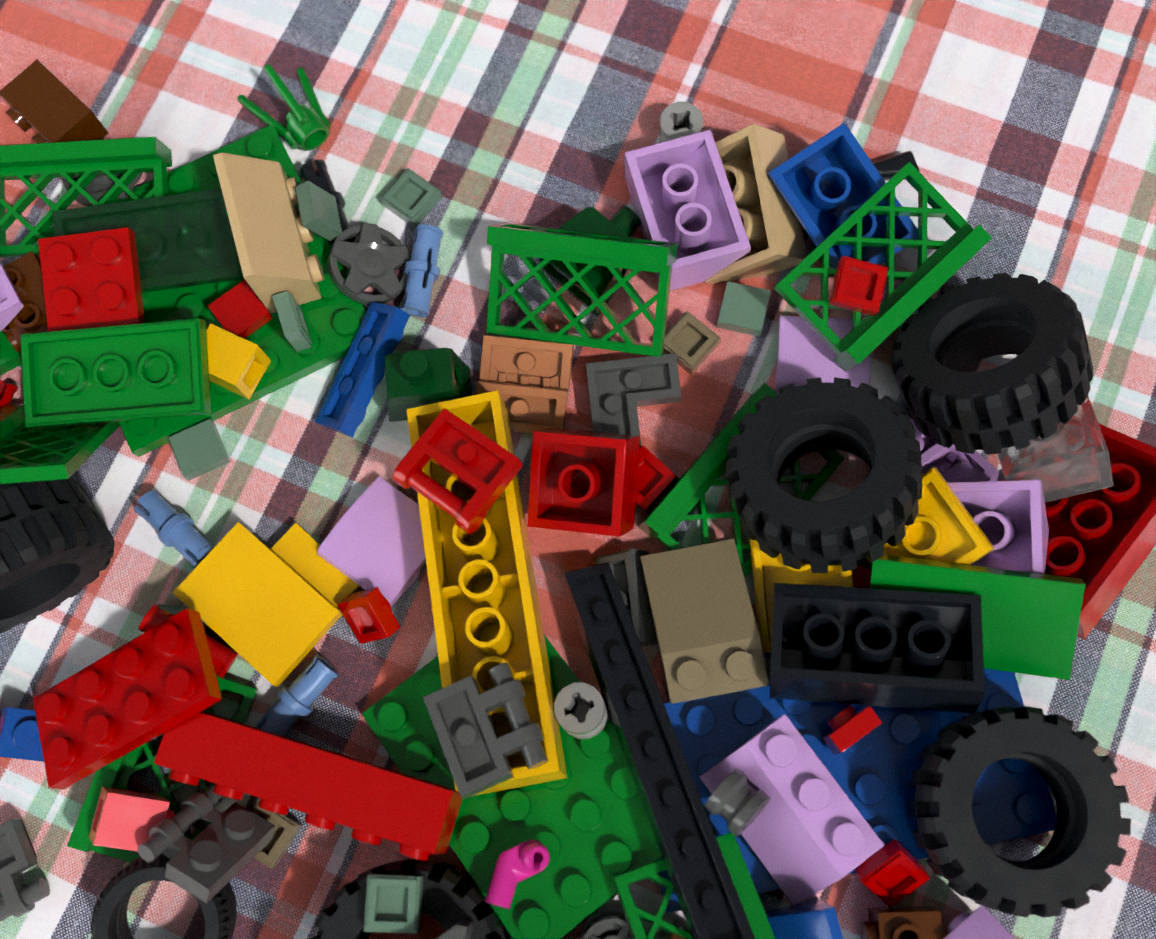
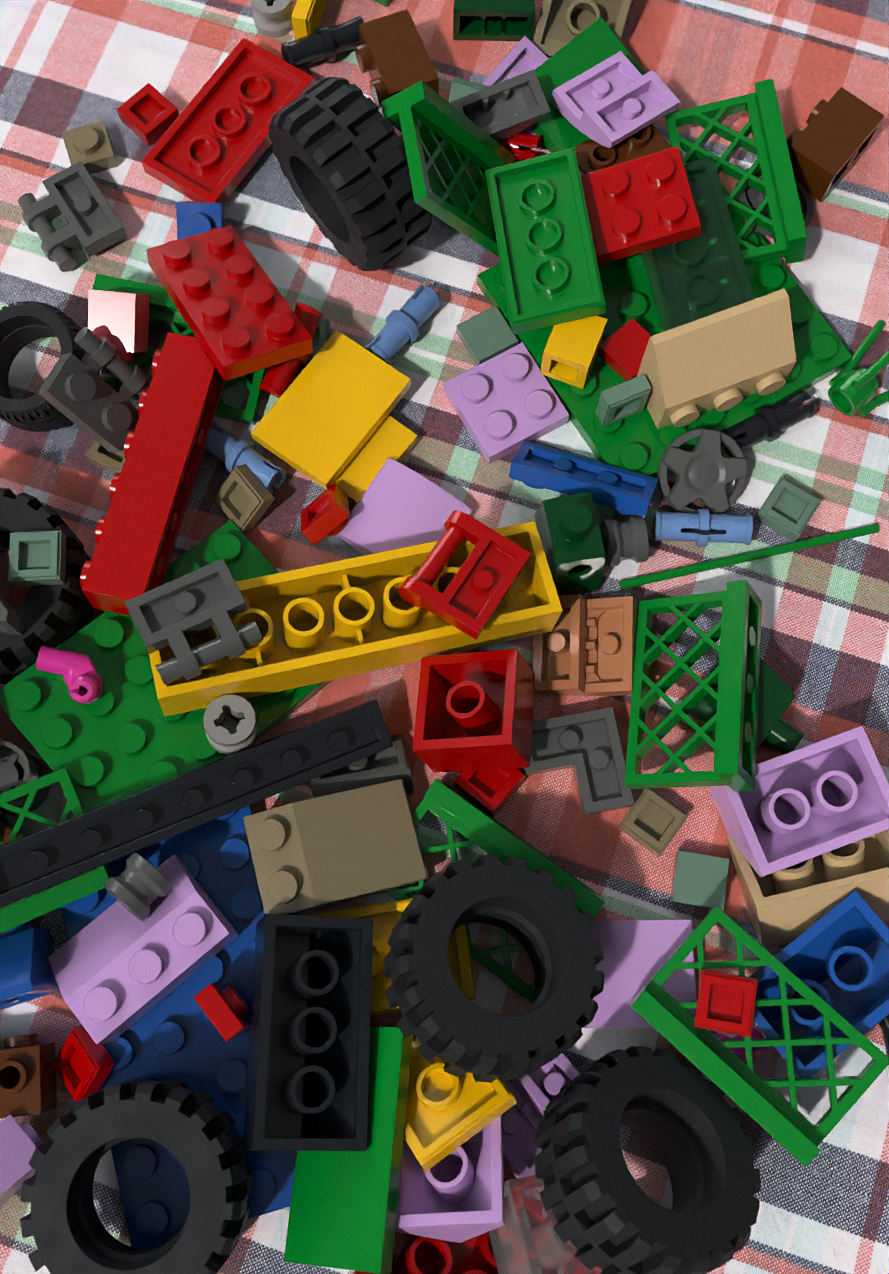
camera: 75 degrees right, 0 degrees up
sand green tile [295,180,343,241] -> none
none -> dark tan tile [213,464,275,533]
none -> lavender plate [443,342,569,464]
none -> dark grey wheel [601,515,649,567]
none -> green axle [619,523,879,590]

